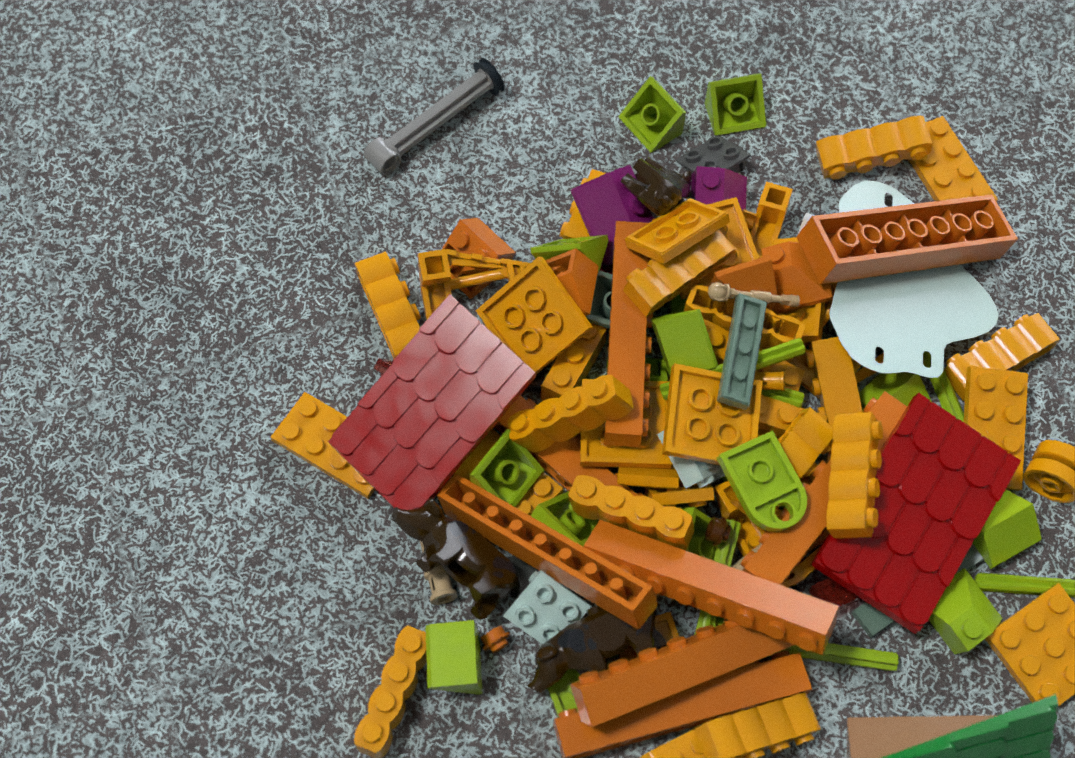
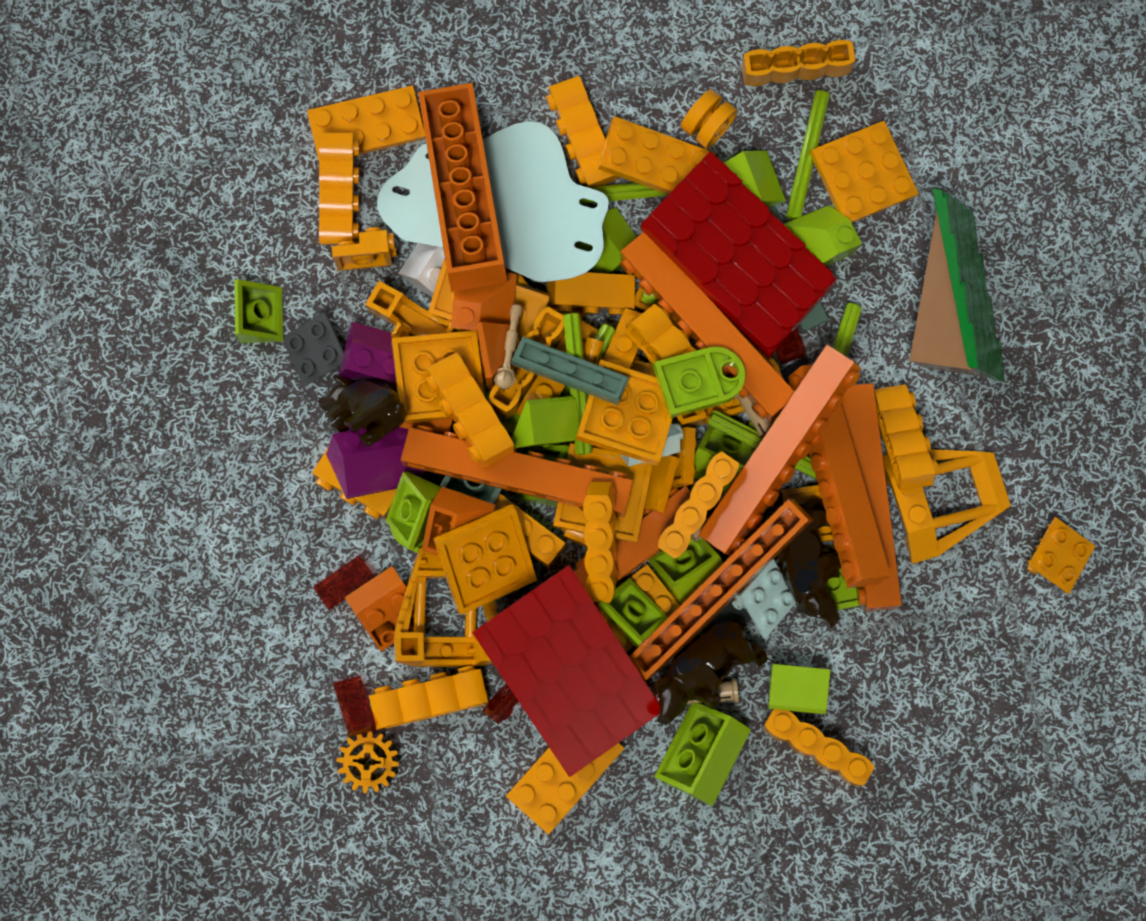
camera: 80 degrees left, 15 degrees up
light grey piece [364,58,505,176] -> none
orange plate [480,625,510,653] -> none
lime slope [618,76,686,153] -> none
light orange tile [625,198,730,264] -> none
reddish brown plate [705,517,731,546] -> none
light orange brick [826,412,883,538] -> none
none -> clear red plate [313,555,375,612]
none -> light orange plate [332,227,397,271]
none -> clear red plate [333,676,376,738]
none -> light orange gear [336,731,400,794]
none -> lime slope [654,703,751,807]

